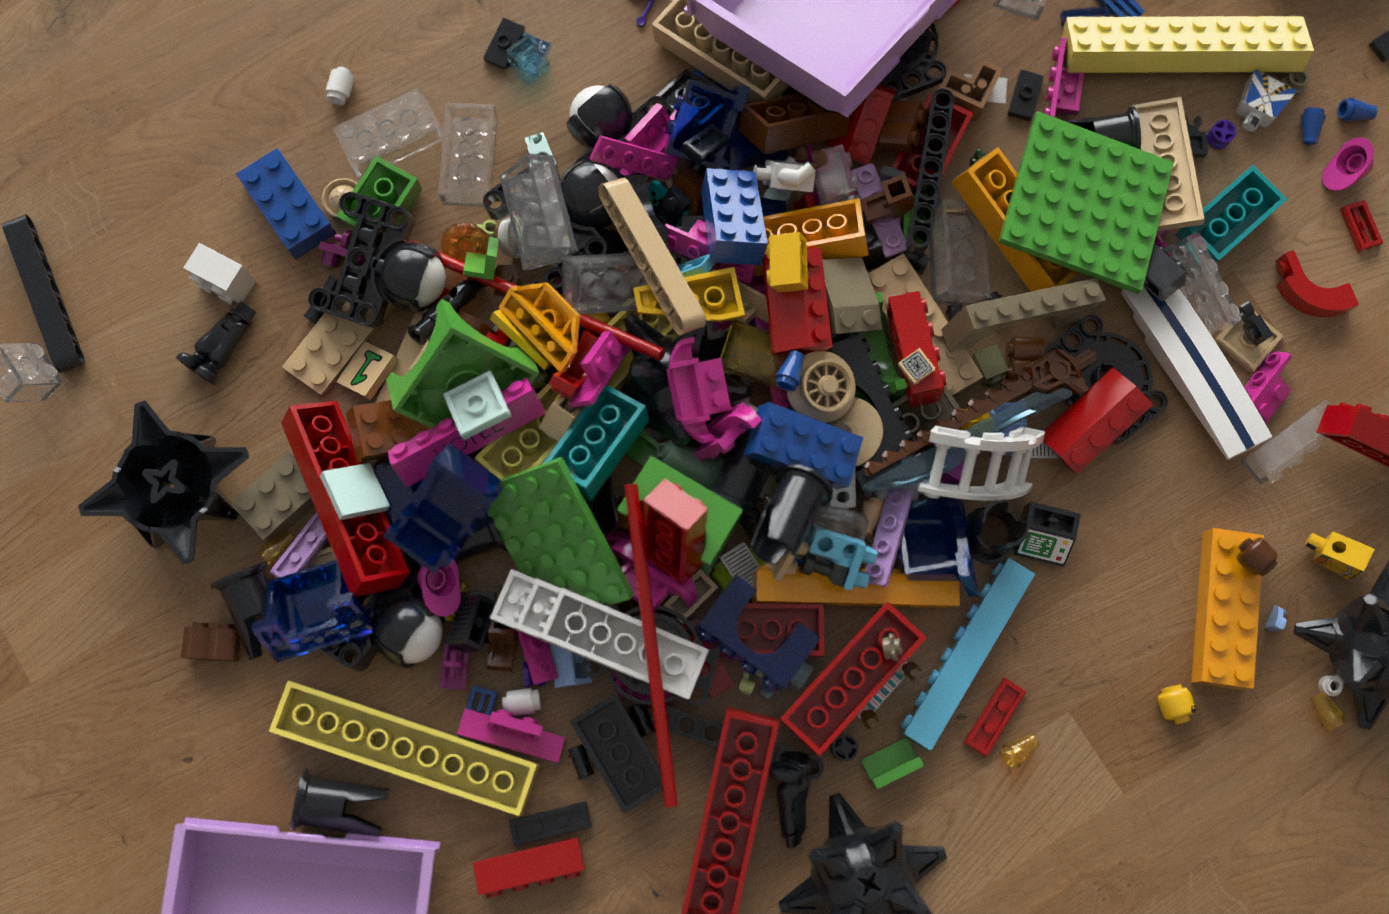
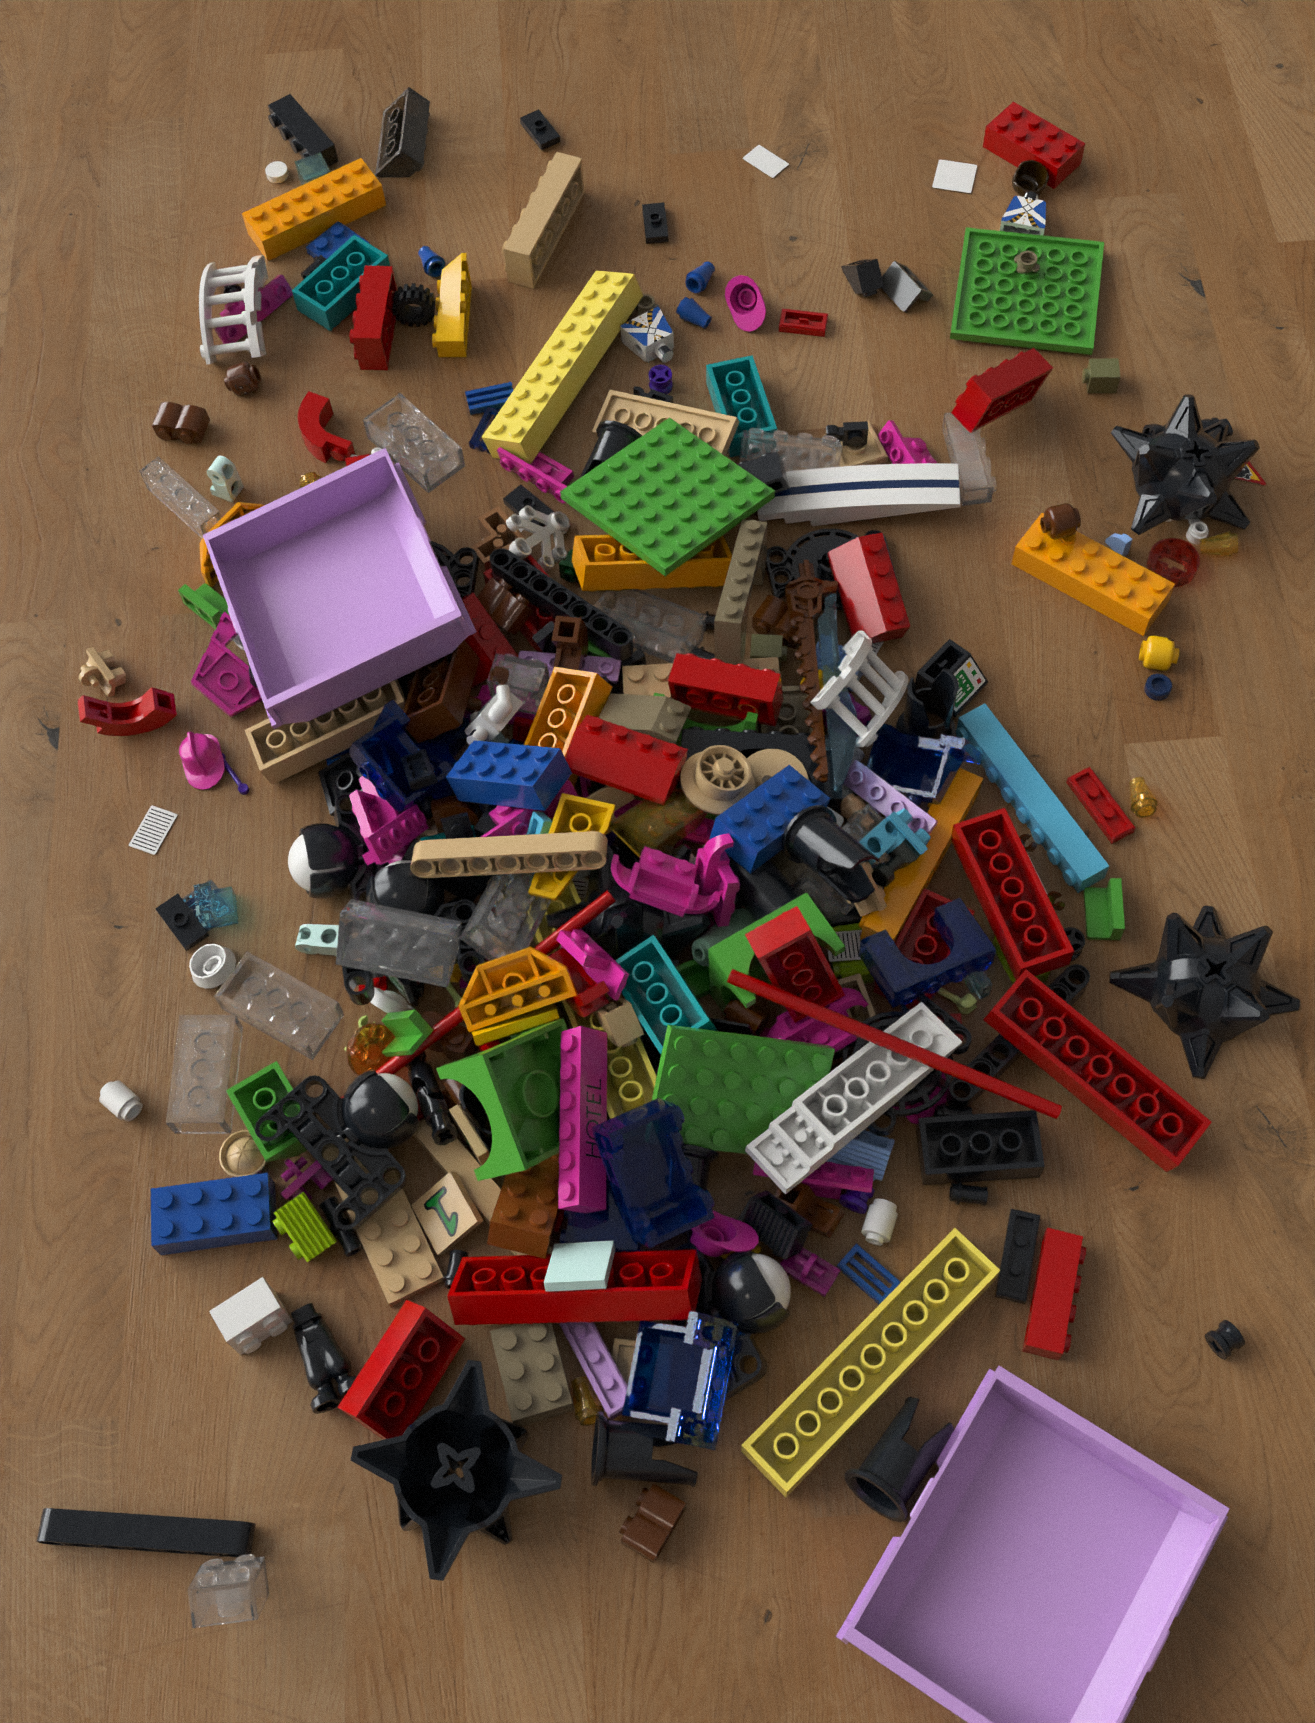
camera: 55 degrees left, 15 degrees down
light aqua tile [443,370,512,440] -> none
dark pink bracket [457,708,565,763] -> none
yellow brick [766,232,808,293] -> none
black piece [769,751,811,848] -> none
blue cone [775,351,805,391] -> none
dark tan plate [882,633,902,661] -> none
tile [898,348,936,386] -> none
red arch [1276,250,1359,317] -> none
yellow torso [1304,532,1375,581] -> none
none -> white hat [189,944,236,989]
none -> lime brick [272,1192,337,1262]
none -> red brick [337,1300,466,1439]
none -> black pin [443,1250,469,1289]
none -> white plant [506,505,570,572]
none -> dark blue tile [1144,674,1172,701]
none -> clear red piece [1146,538,1200,587]

